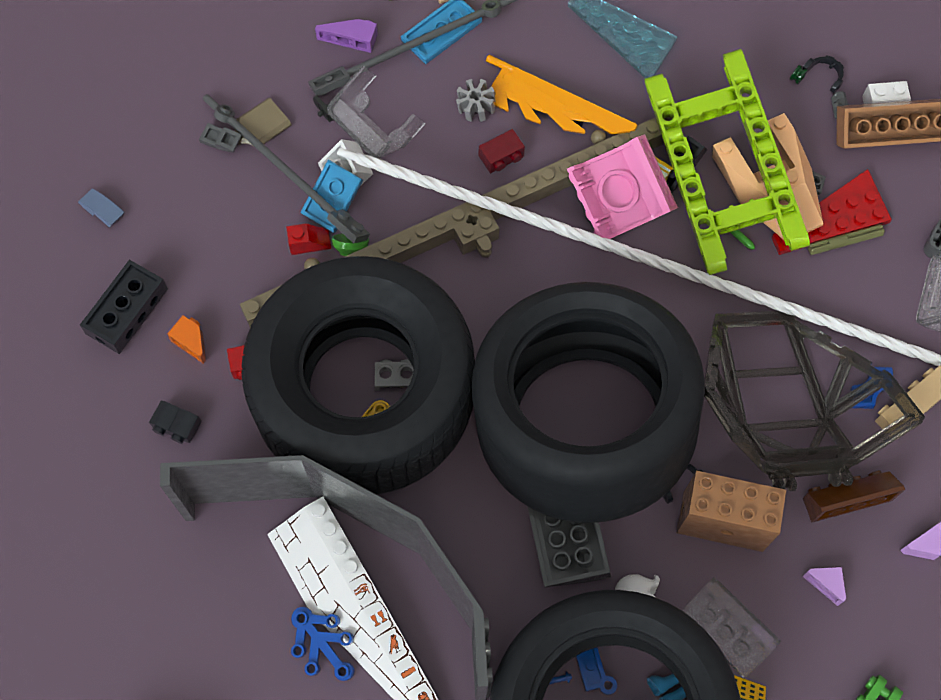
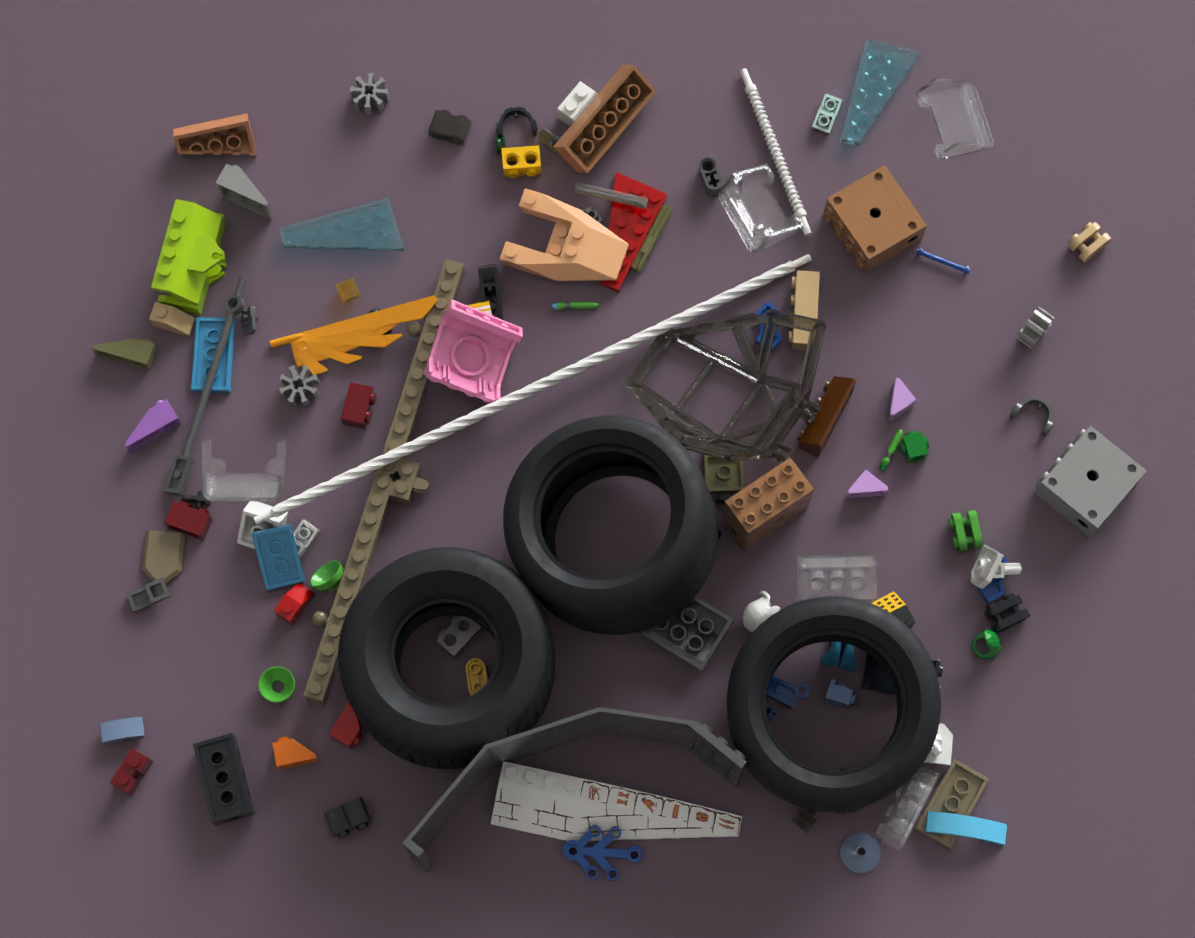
camera: 45 degrees left, 5 degrees up
dark grey bar [203,94,370,243] -> none
lime beam [644,49,810,275] -> none
none -> dark red brick [110,748,153,797]
none -> dark red brick [164,501,213,541]
none -> dark grey piece [241,306,258,335]
none -> bright green piece [258,666,295,703]
none -> white slope [293,520,320,558]
none -> clear yellow plate [335,277,361,303]
none -> clear smoke brick [428,110,472,146]
none -> yellow brick [501,145,541,178]
none -> light grey axle [575,182,648,209]
none -> olive tile [704,434,745,493]
none -> bright green piece [880,429,903,471]
none -> green brick [899,431,929,464]

